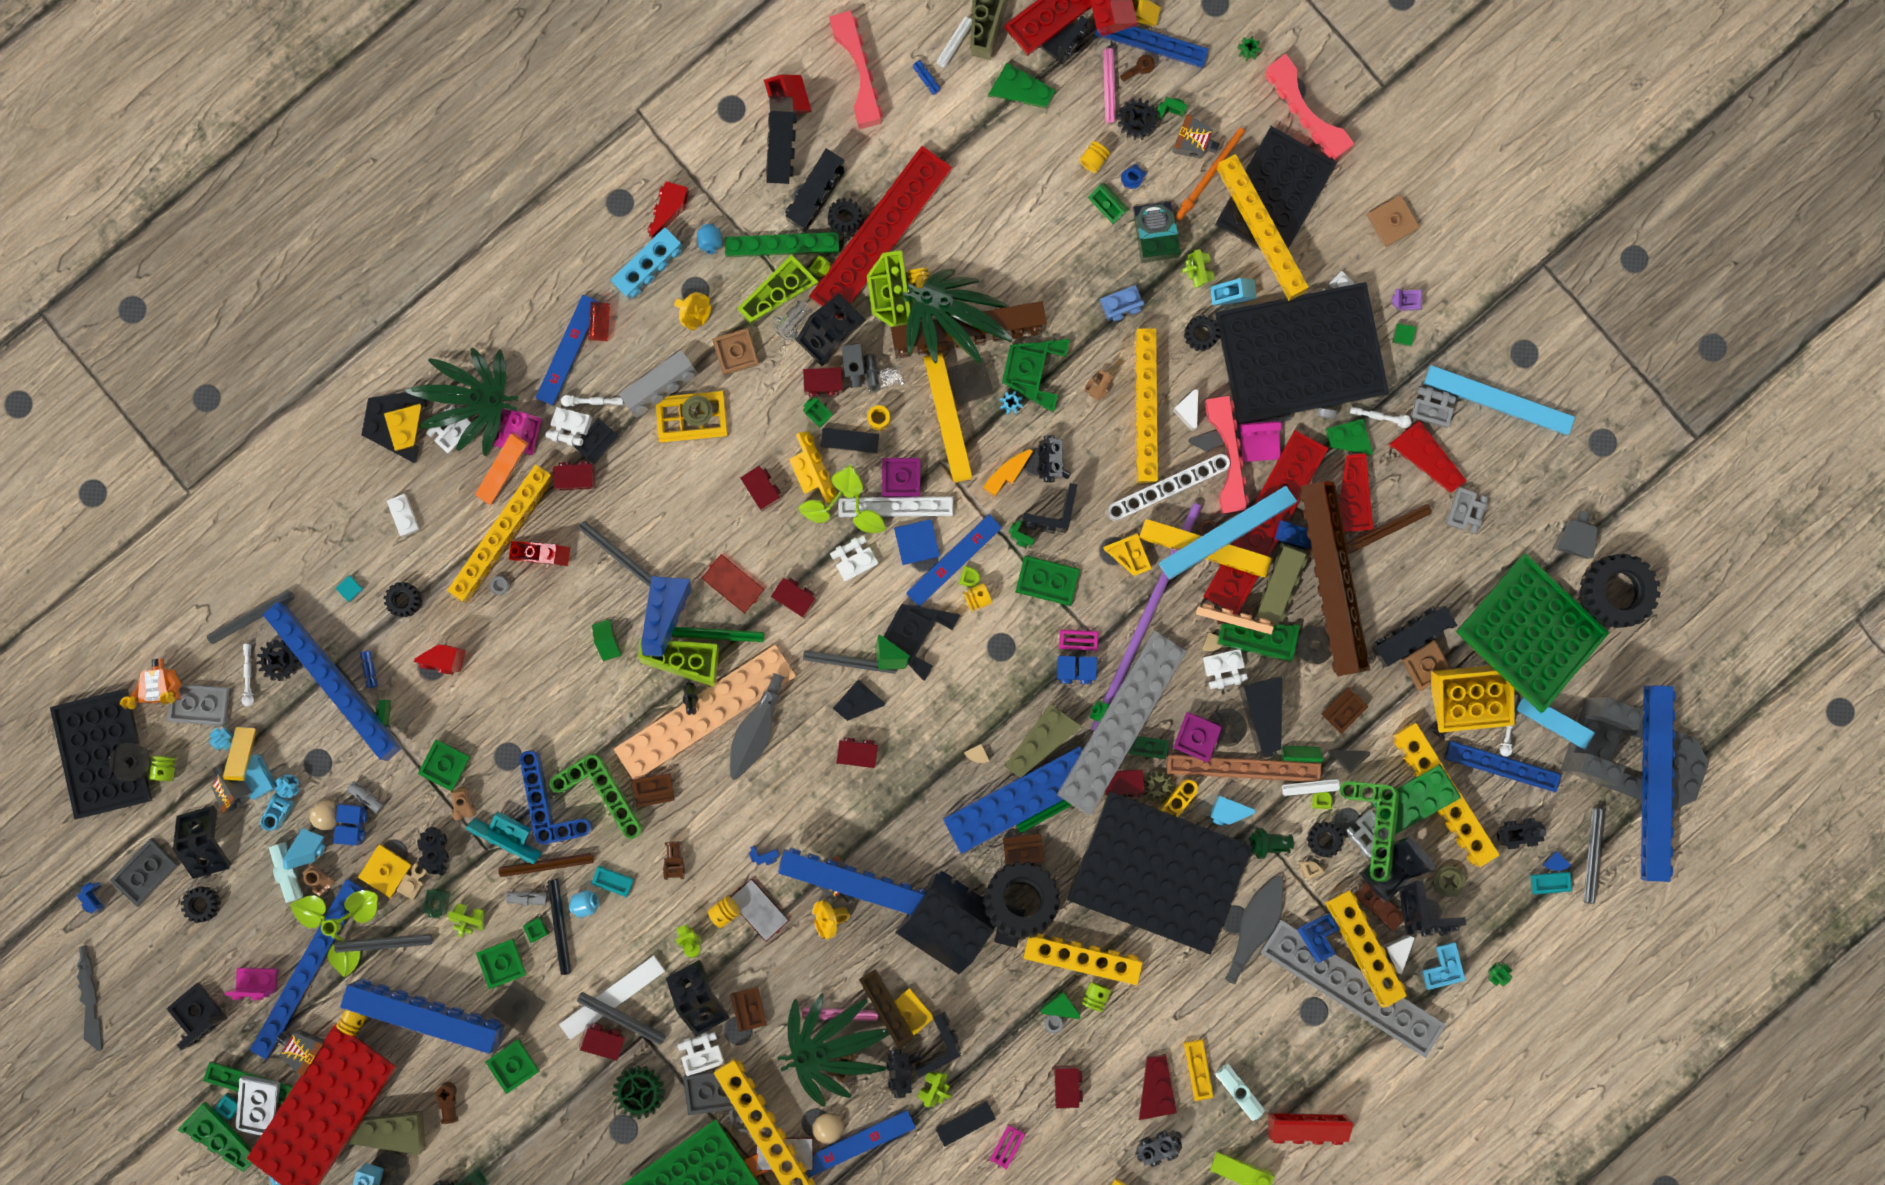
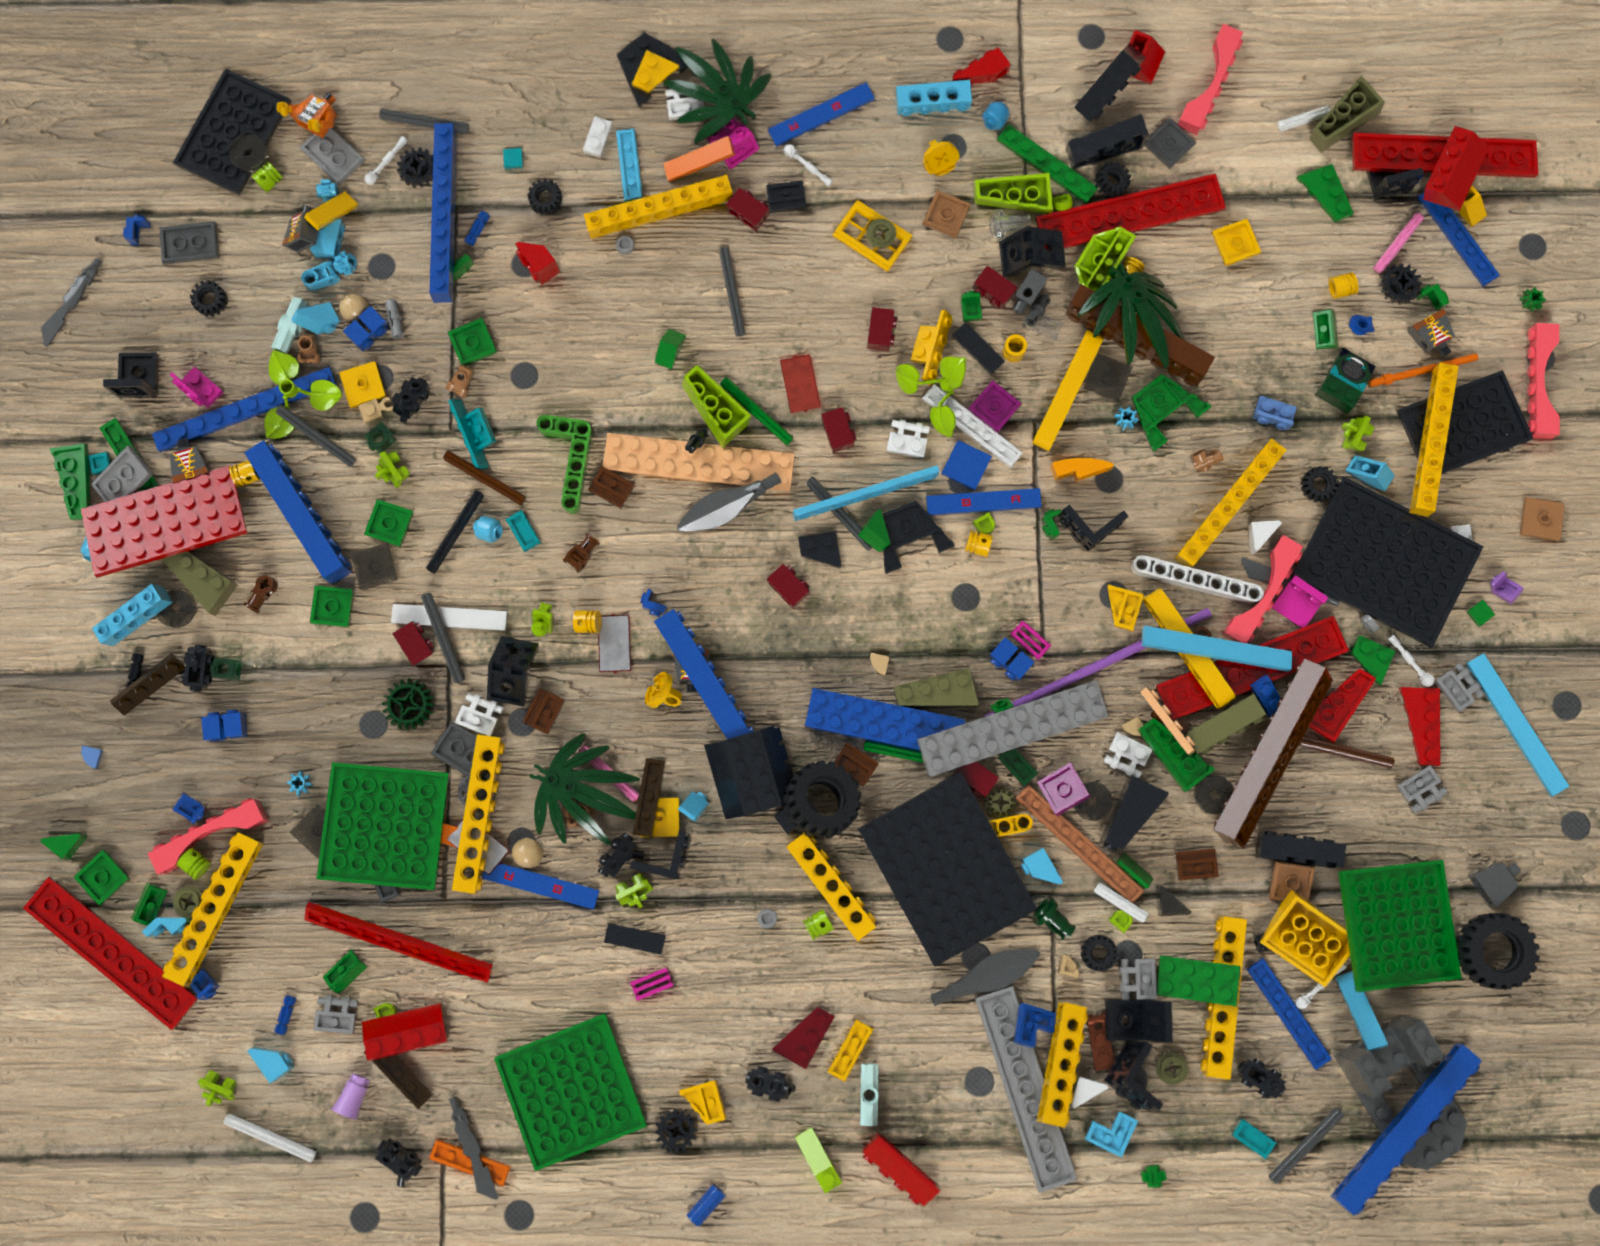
camera: 40 degrees right, 5 degrees down
black bracket [173,805,231,879] -> none
light grey pin [506,890,547,906] -> none
red slope [509,541,571,566] -> none
blue beam [520,751,593,844] -> none
green tile [523,917,549,943] -> none
white plate [546,407,593,446] -> none
clear red plate [588,302,610,342] -> none
light grey brick [619,350,698,418] -> none
blue wedge [641,576,692,657] -> none
blue axle [913,60,941,95] -> none
green tile [1015,555,1080,607] -> none
black brick [1037,435,1071,483] -> none
green slope [1040,991,1080,1019] -> none
dark red brick [1054,1065,1083,1108] -> none
reddish brown plate [1120,55,1155,82] -> none
bright green beam [1340,781,1399,882] -> none
blue tile [1542,851,1571,871] -> none
none -> medium azure tile [616,129,643,203]
none -> medium azure slope [678,791,709,822]
none -> medium azure tile [792,465,940,521]
none -> dark grey tile [1144,118,1196,169]
none -> yellow plate [1211,219,1261,267]

